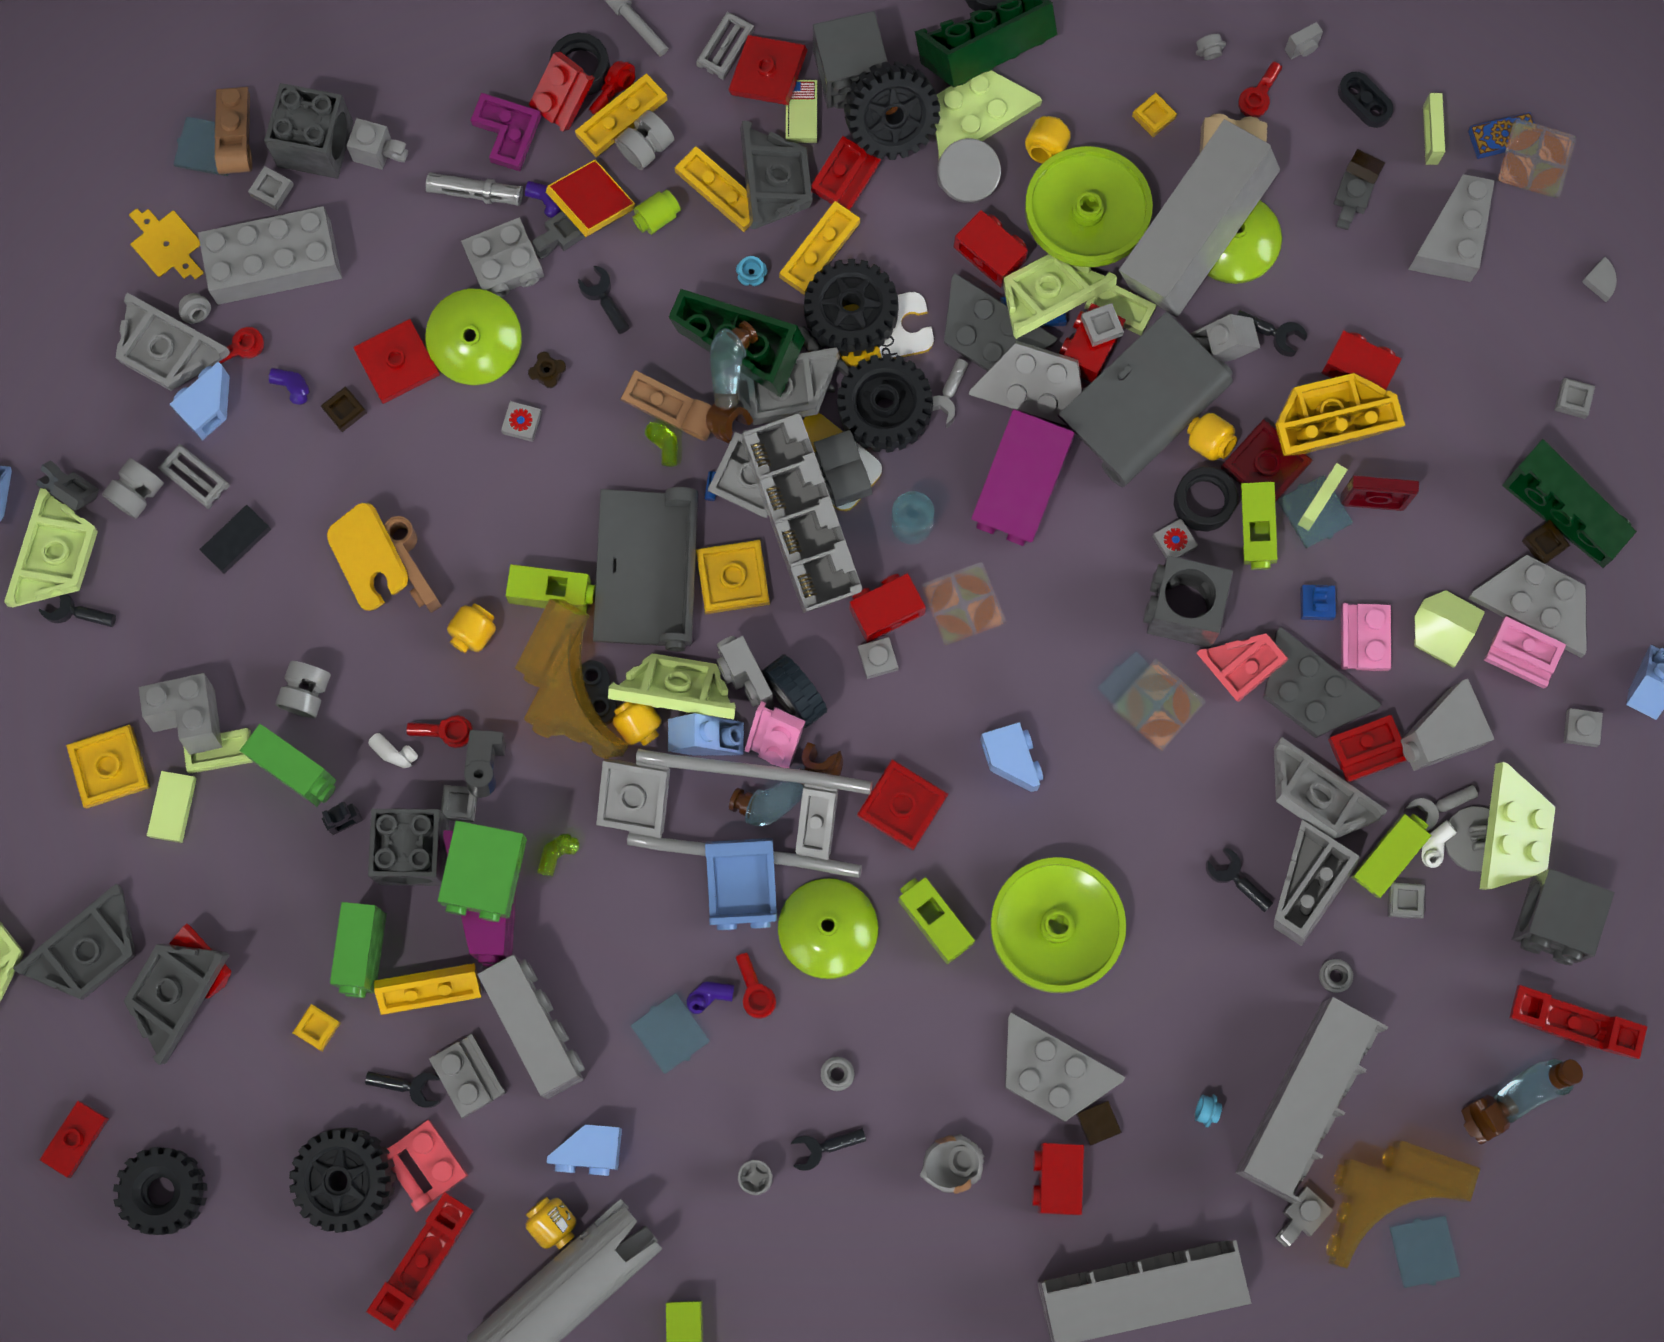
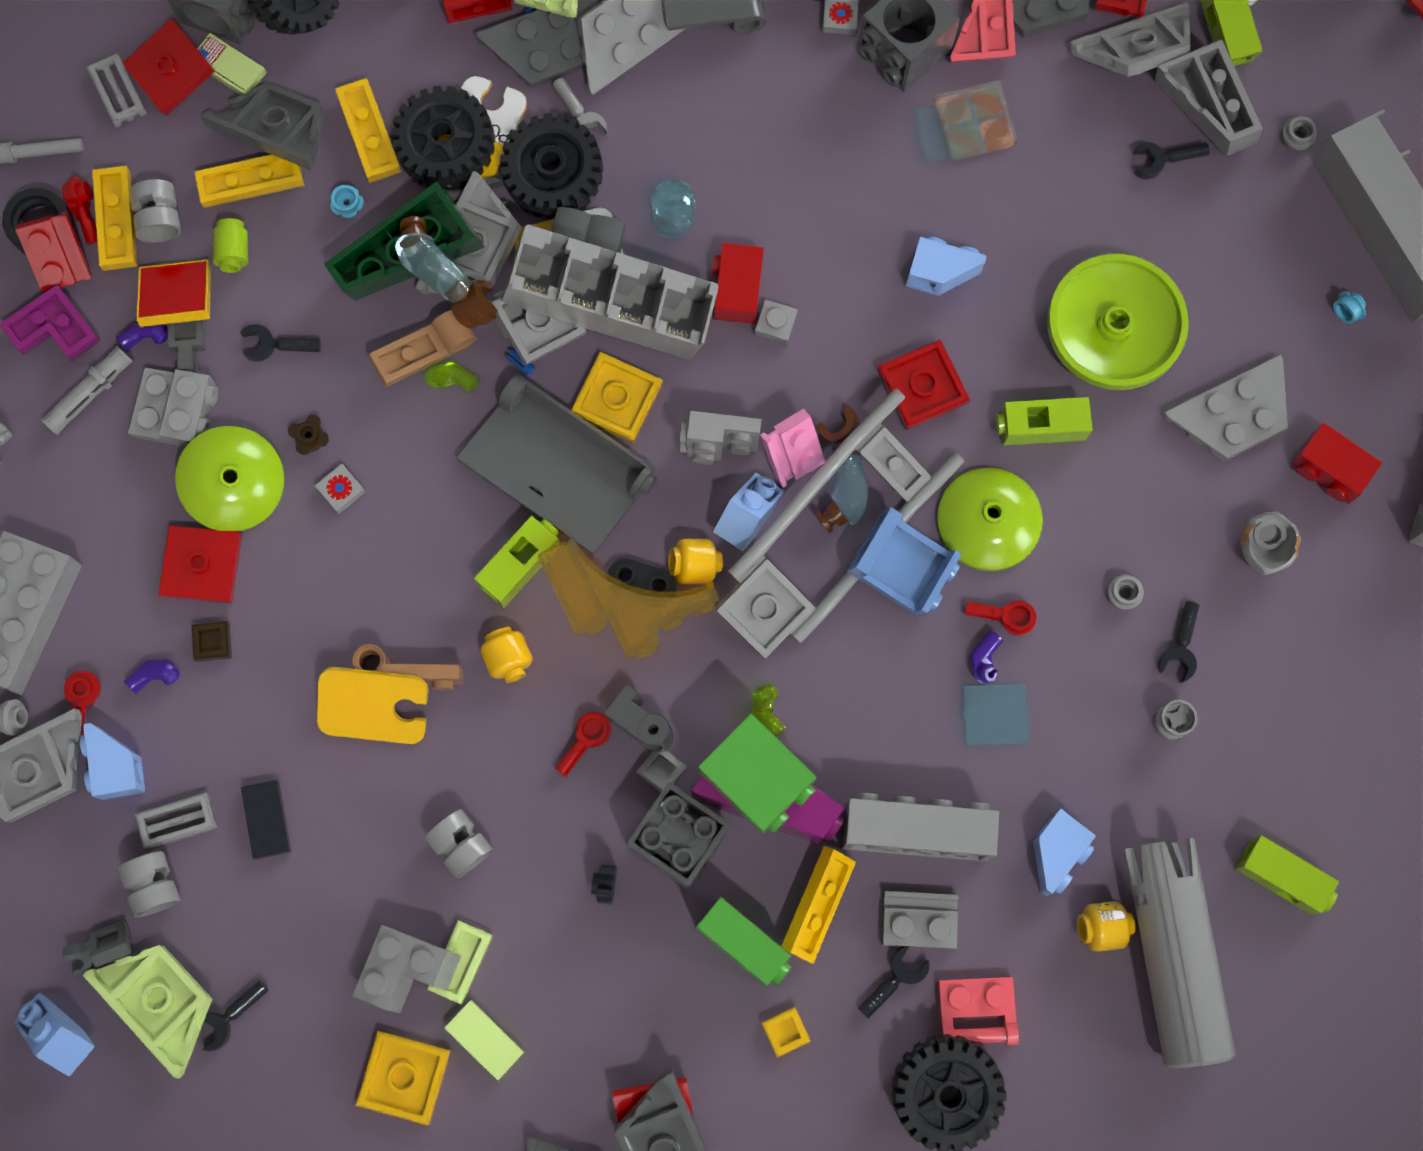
camera: 60 degrees left, 0 degrees up
bright green brick [239,724,337,807] -> none
red slope [366,1192,474,1331] -> none
white arm [368,733,418,768] -> none
yellowish green wing [608,653,736,720] -> none
black wheel [762,654,828,728] -> none
red plate [811,136,881,211] -> none
clear tile [921,562,1006,646] -> none
magenta slope [971,409,1075,546] -> none
dark brown tile [1076,1101,1122,1146] -> none
light grey tile [1388,882,1425,919] -> none

